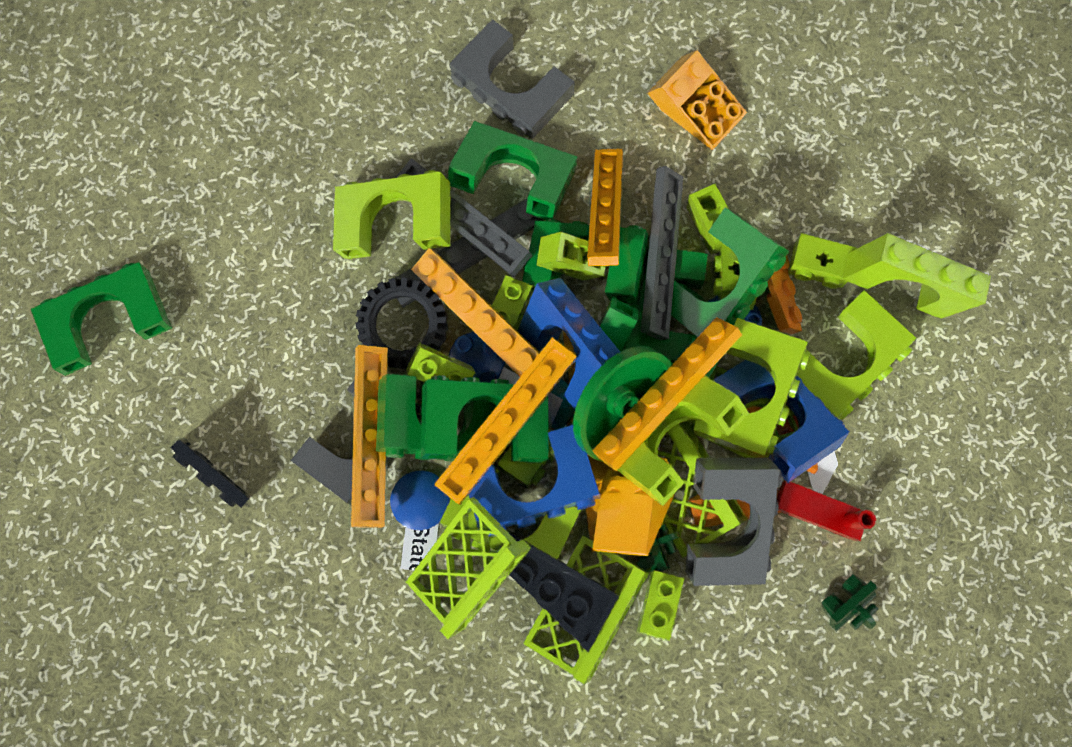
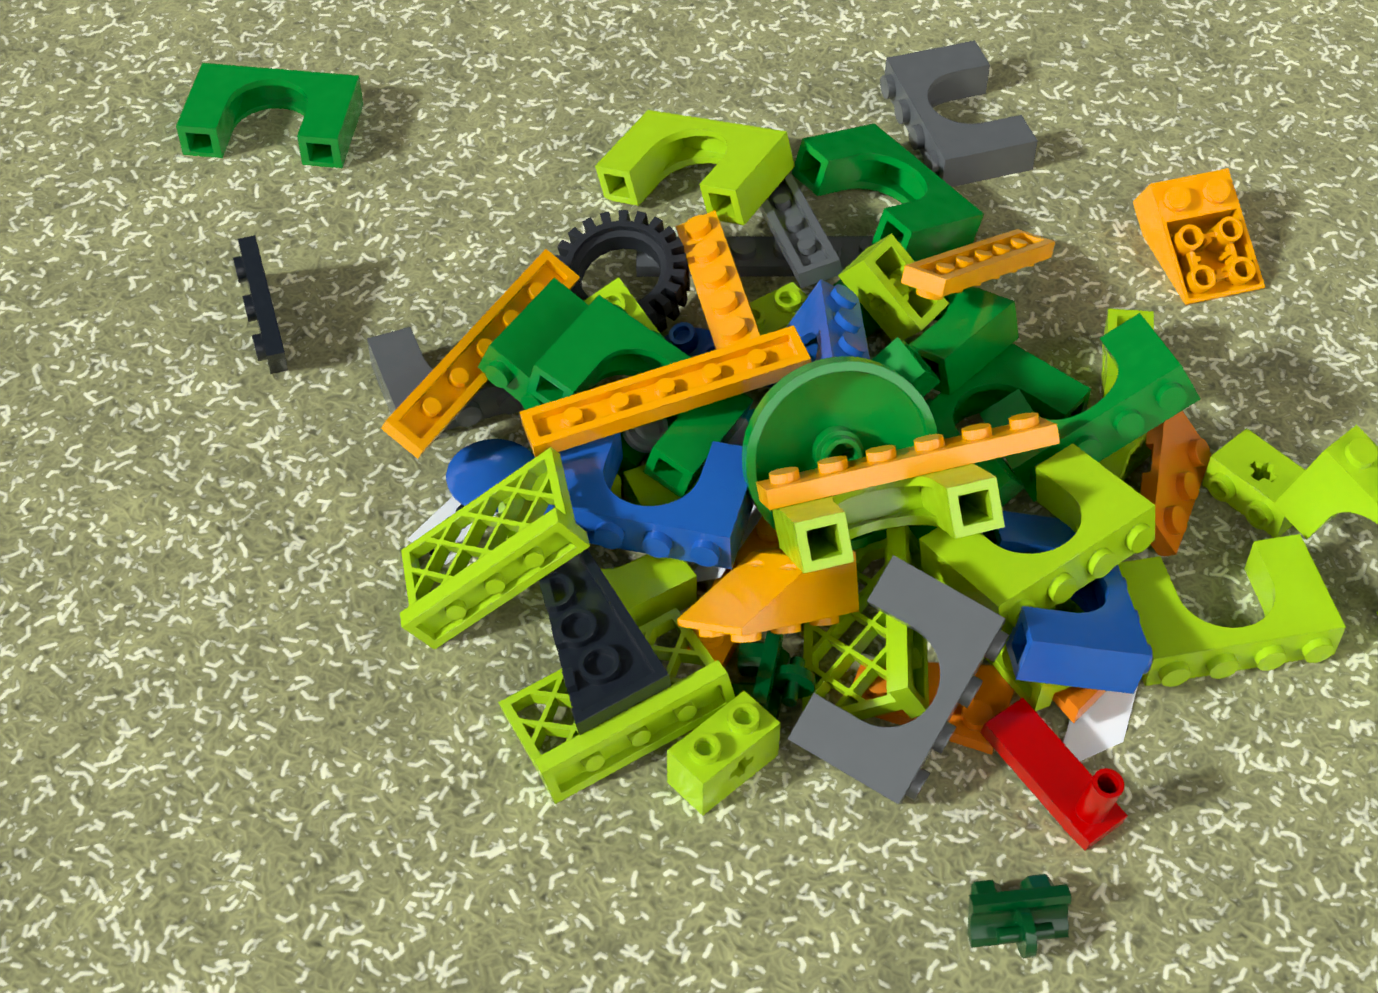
camera: 30 degrees right, 25 degrees down
dark grey plate [641,166,683,340] -> none

